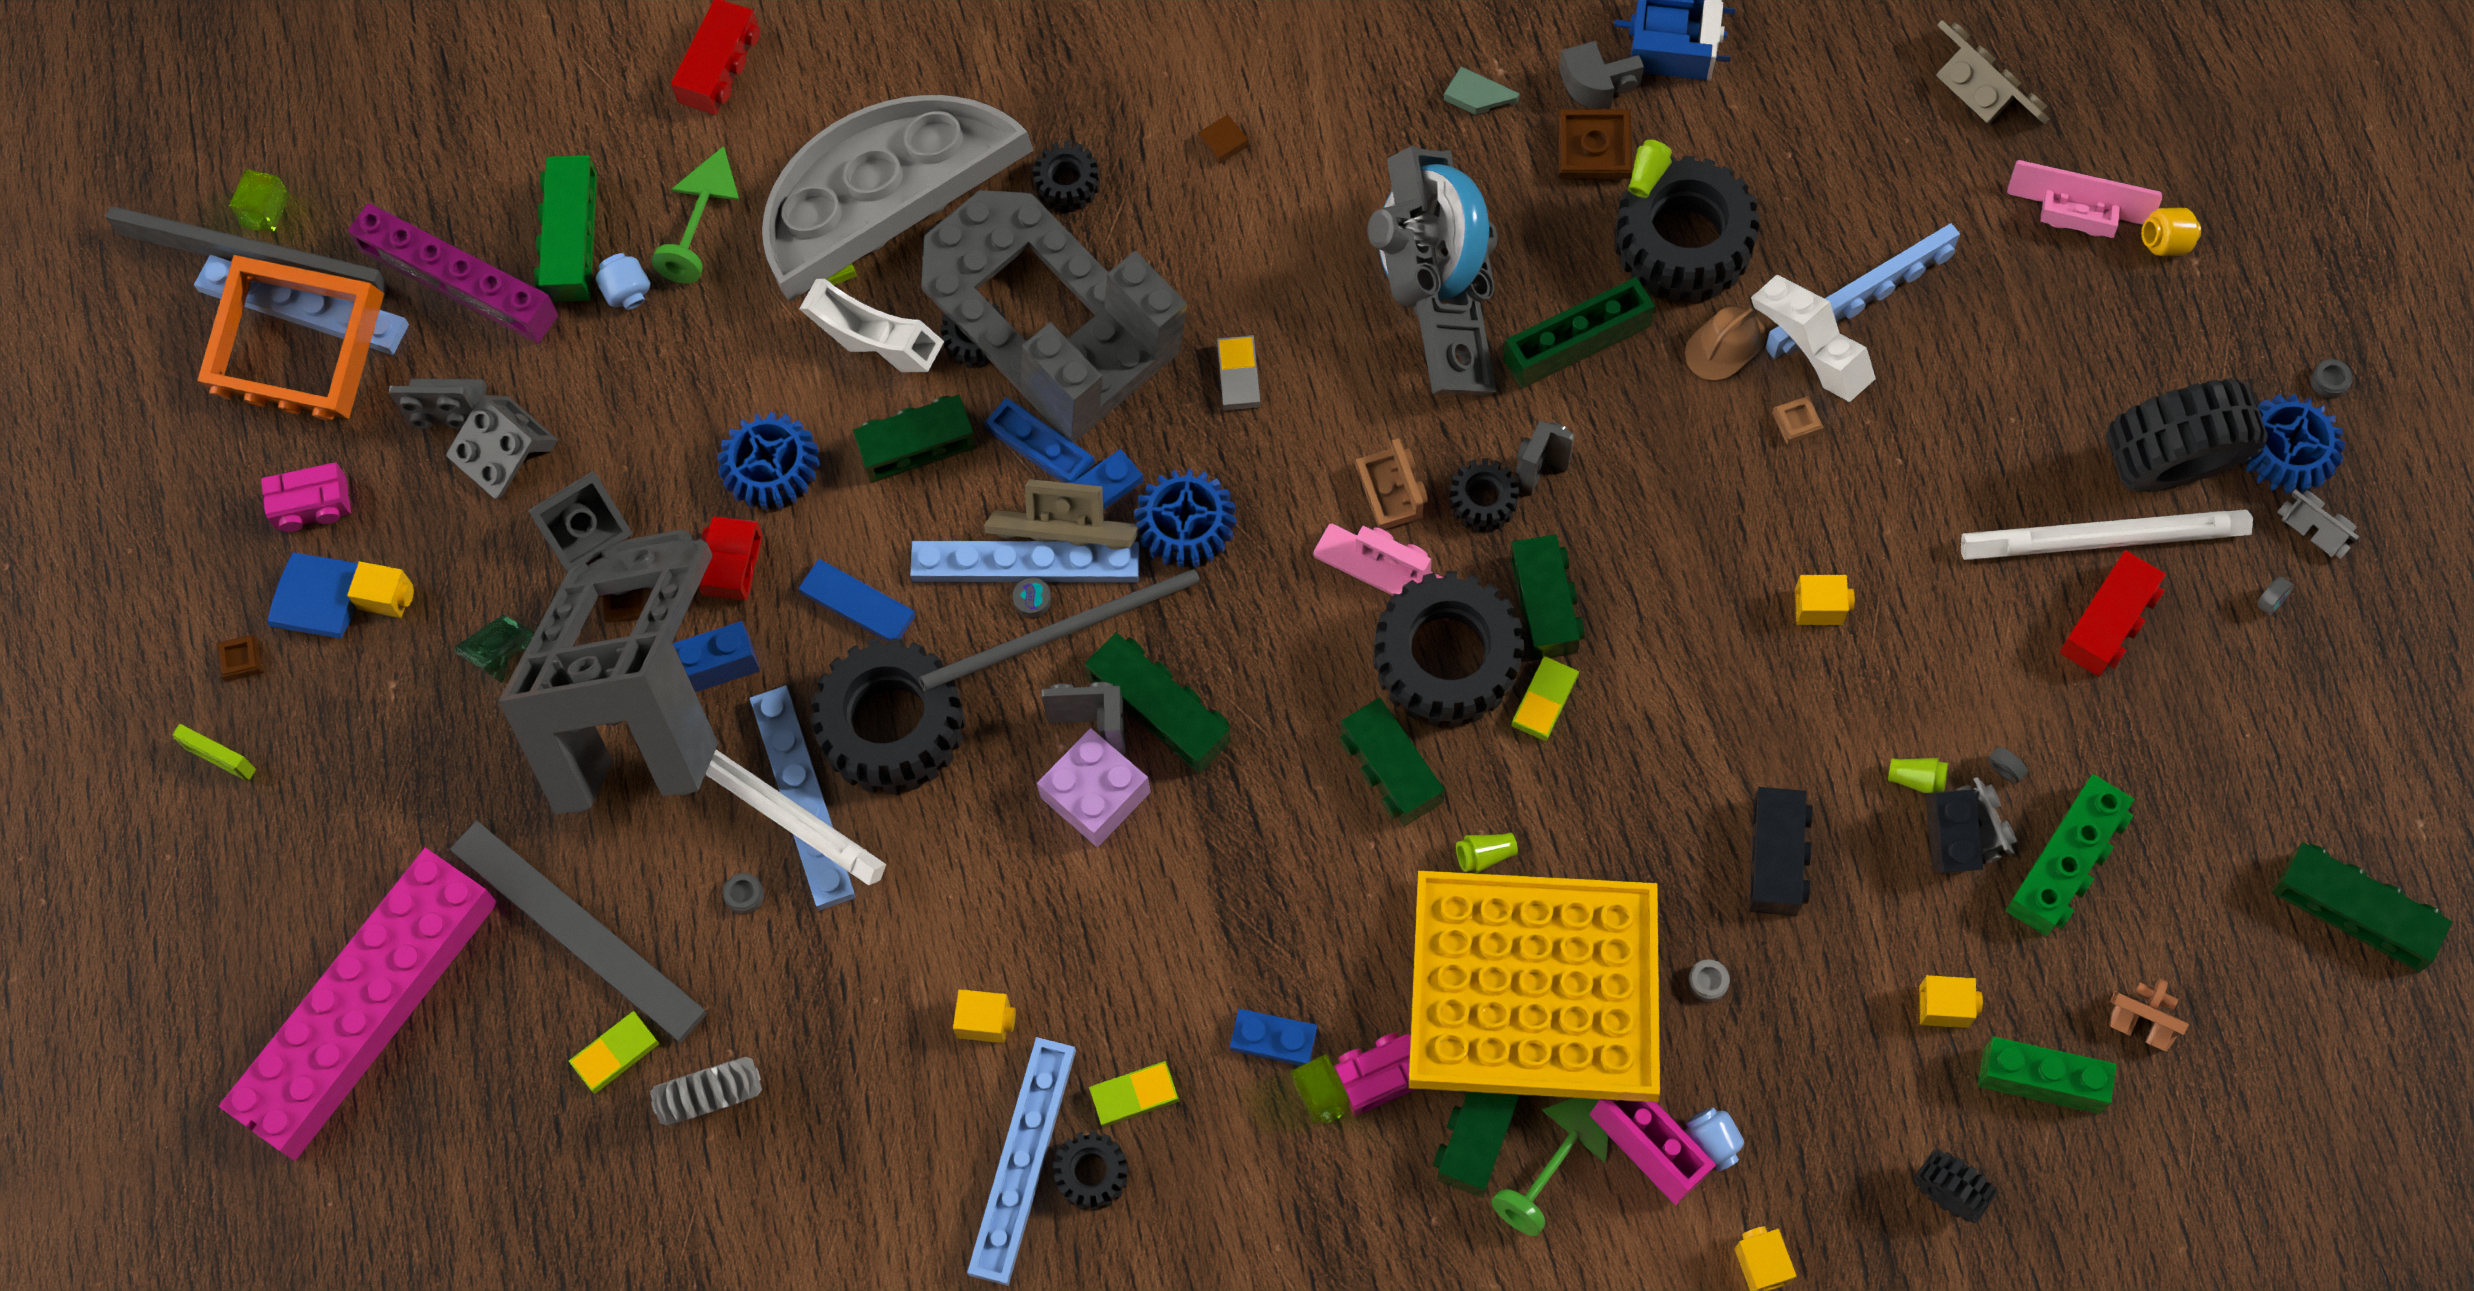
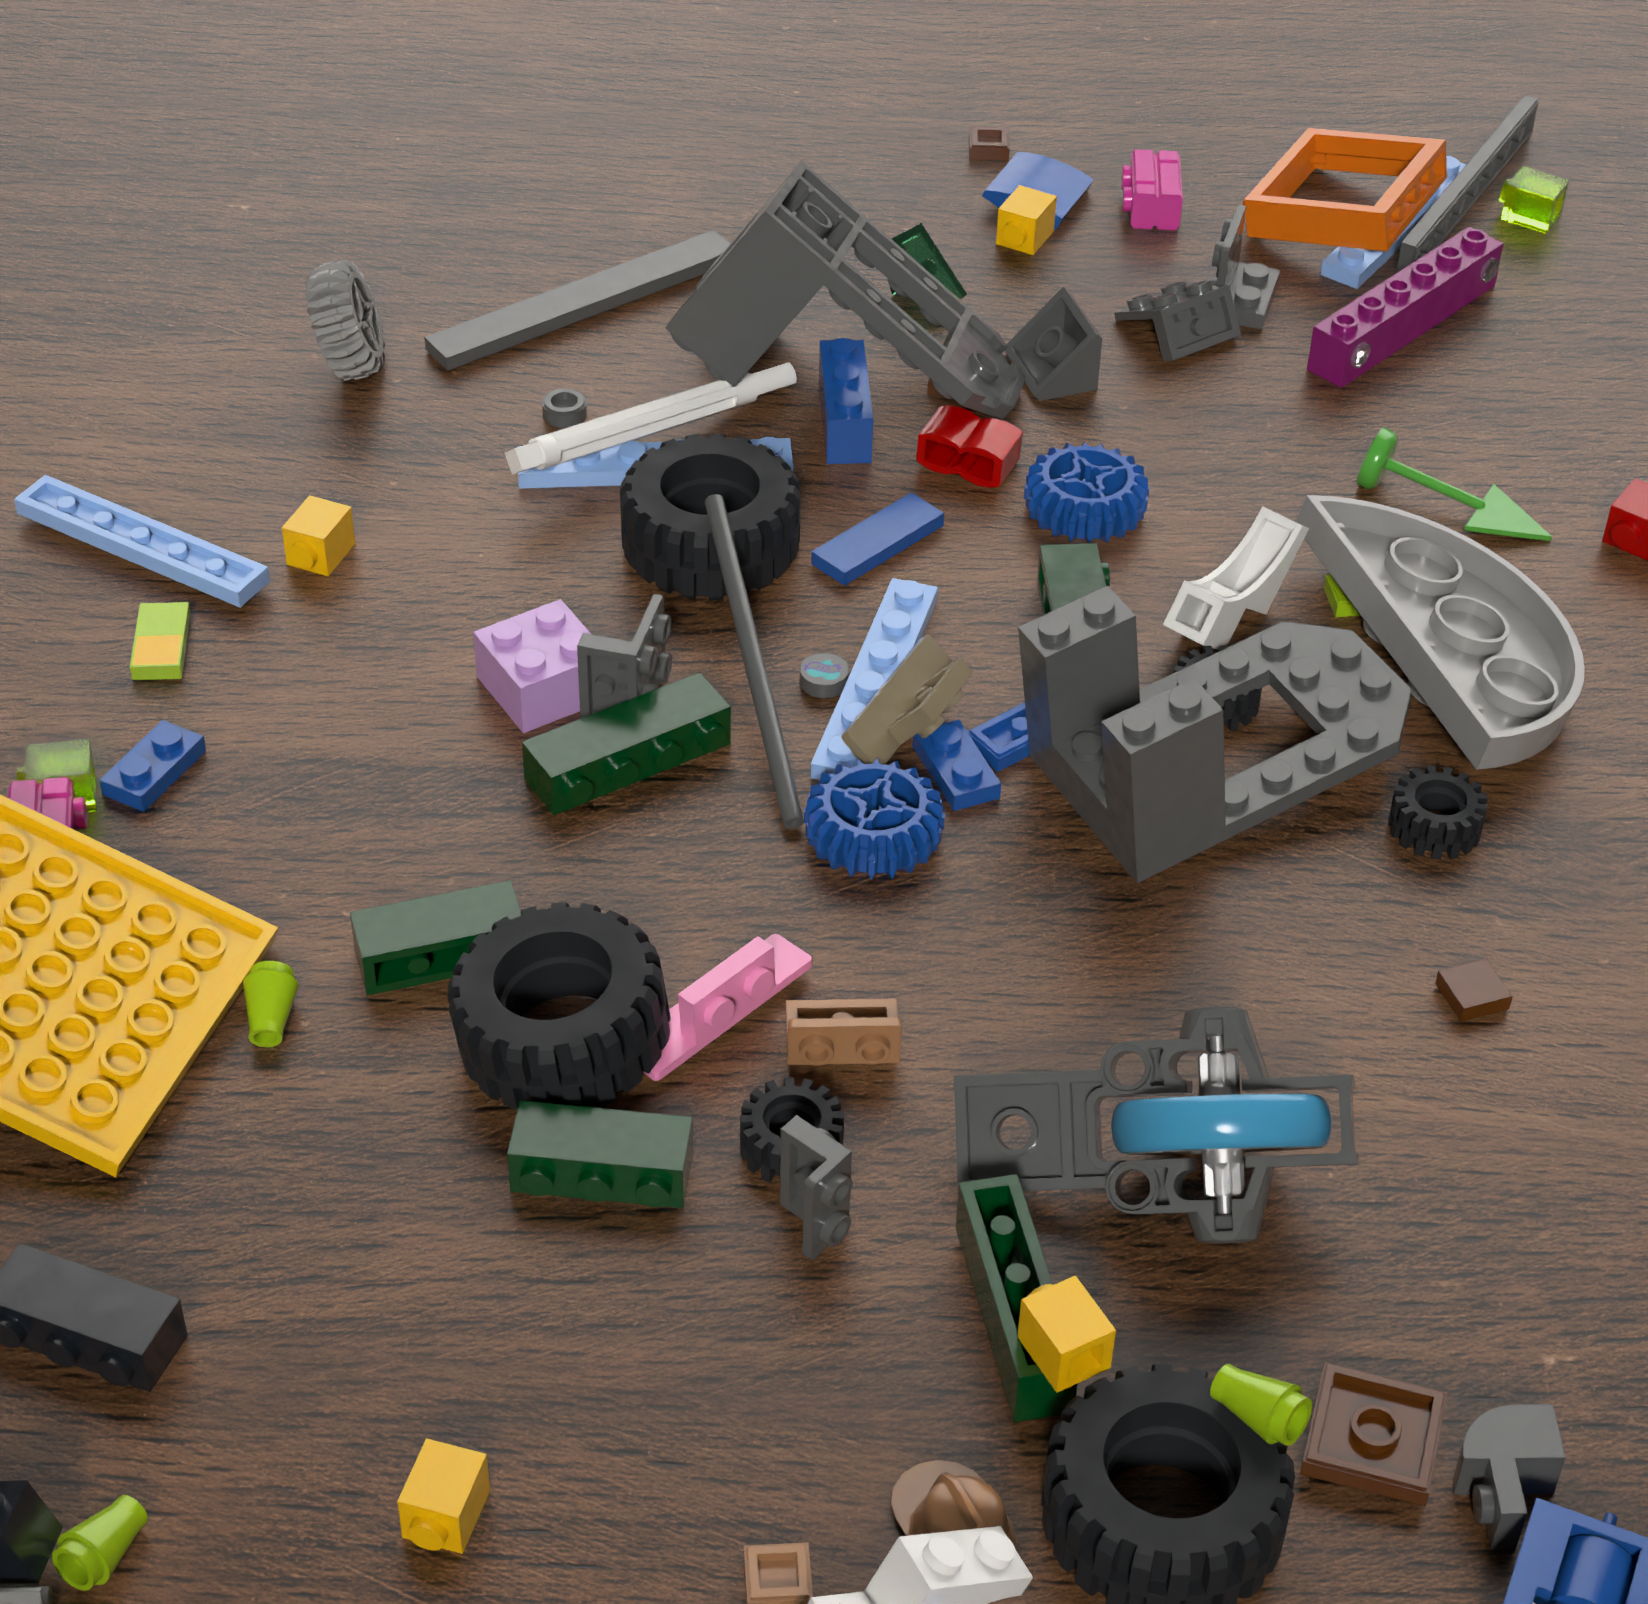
camera: 100 degrees right, 25 degrees down
lime tile [172,724,256,781] -> none
dark pink piece [218,847,498,1161] -> none
green brick [534,155,597,302] -> none
lime tile [569,1011,659,1094] -> none
light blue head [595,253,650,310] -> none
black tyre [1053,1131,1129,1211] -> none
light grey tile [1217,335,1261,411] -> none
sand green tile [1444,67,1520,115] -> none
lime tile [1511,656,1579,742] -> none
none -> yellow brick [1017,1275,1116,1393]

